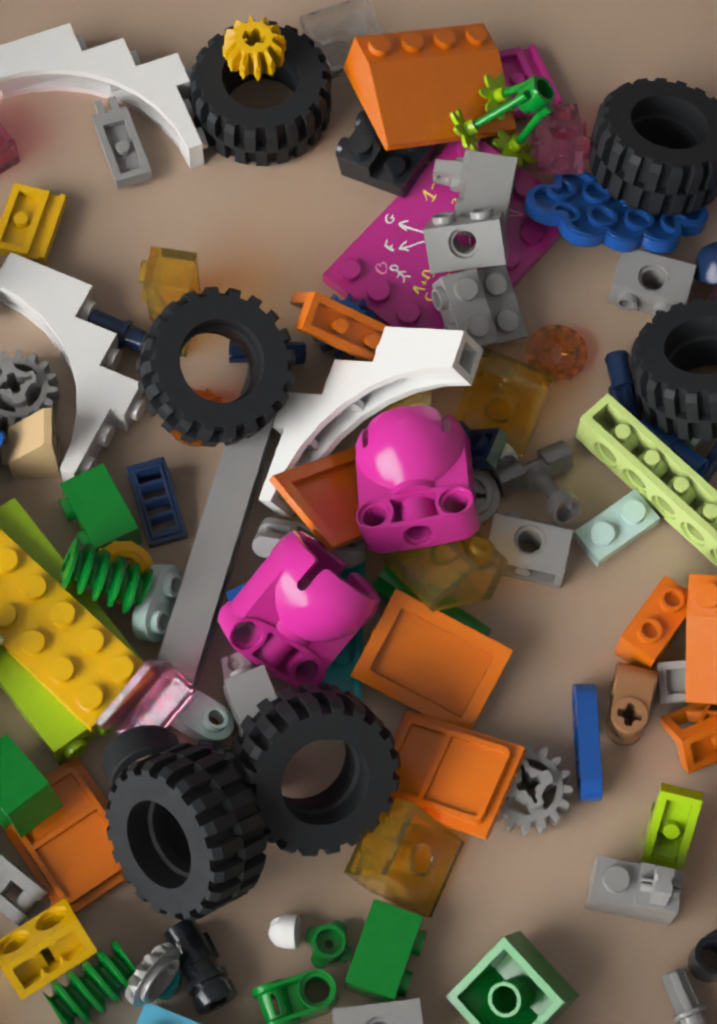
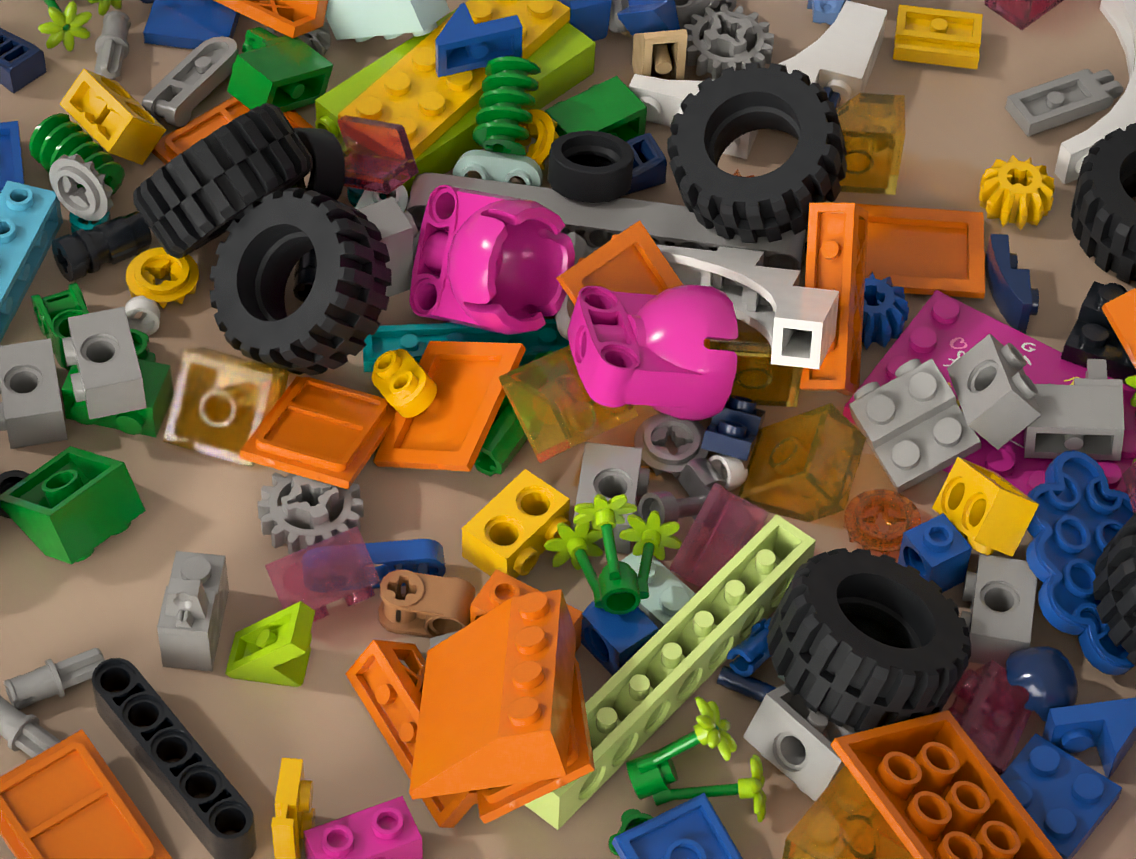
camera: 85 degrees right, 15 degrees down
none -> light grey brick [62,307,146,419]
none -> yellow gear [126,247,200,309]
none -> clear pink bracket [265,526,381,622]
none -> yellow plate [371,349,437,418]
none -> blue slope [435,3,523,77]
none -> yellow brick [462,469,571,579]
none -> plant [544,494,683,615]
none -> black tyre [548,130,634,203]
none -> blue brick [581,601,659,676]
none -> clear pink panel [669,483,769,588]
none -> orange piece [857,204,986,299]
none -> blue brick [898,513,972,593]
none -> yellow brick [932,457,1039,557]
none -> yellow gear [978,155,1055,230]
none -> dark blue slope [985,234,1039,334]

